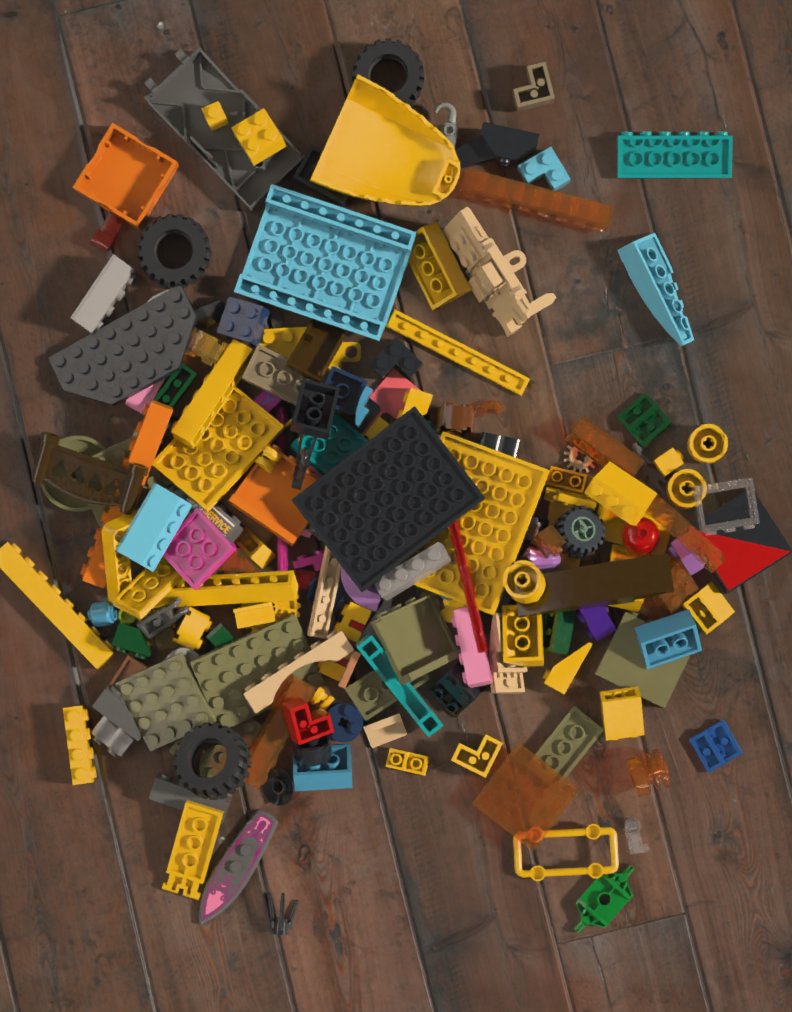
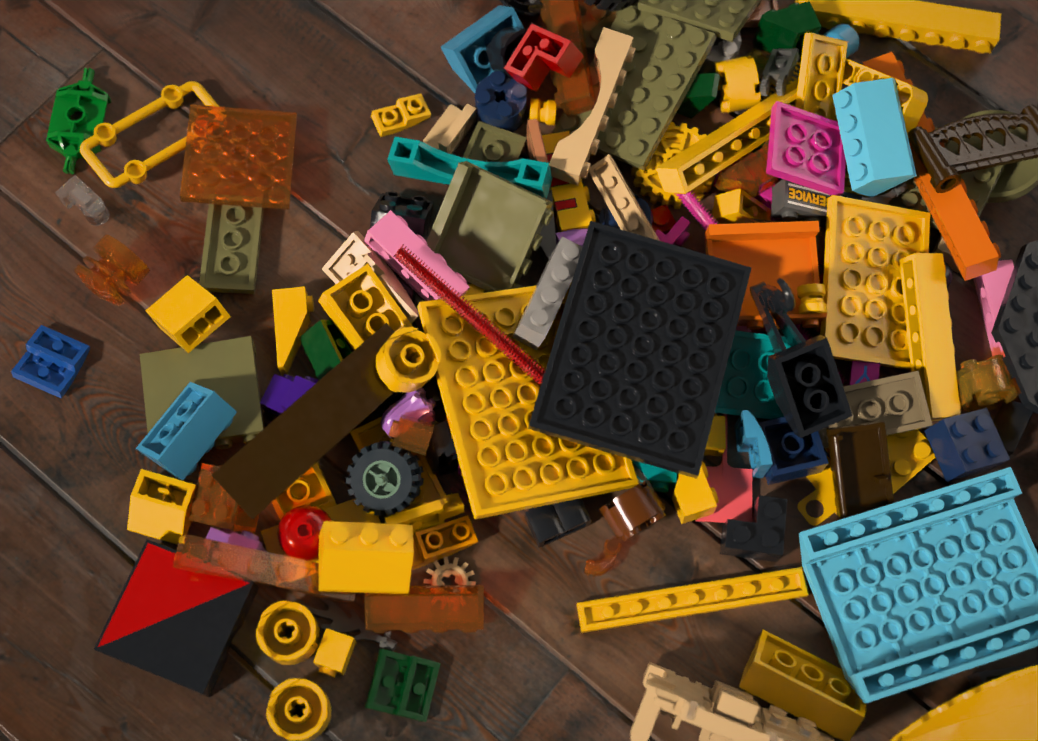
camera: 140 degrees right, 15 degrees down
dark green brick [154,364,198,410] -> none
yellow panel [233,602,276,629] -> none
yellow brick [451,734,503,778] -> none
clear window [692,477,760,536] -> none

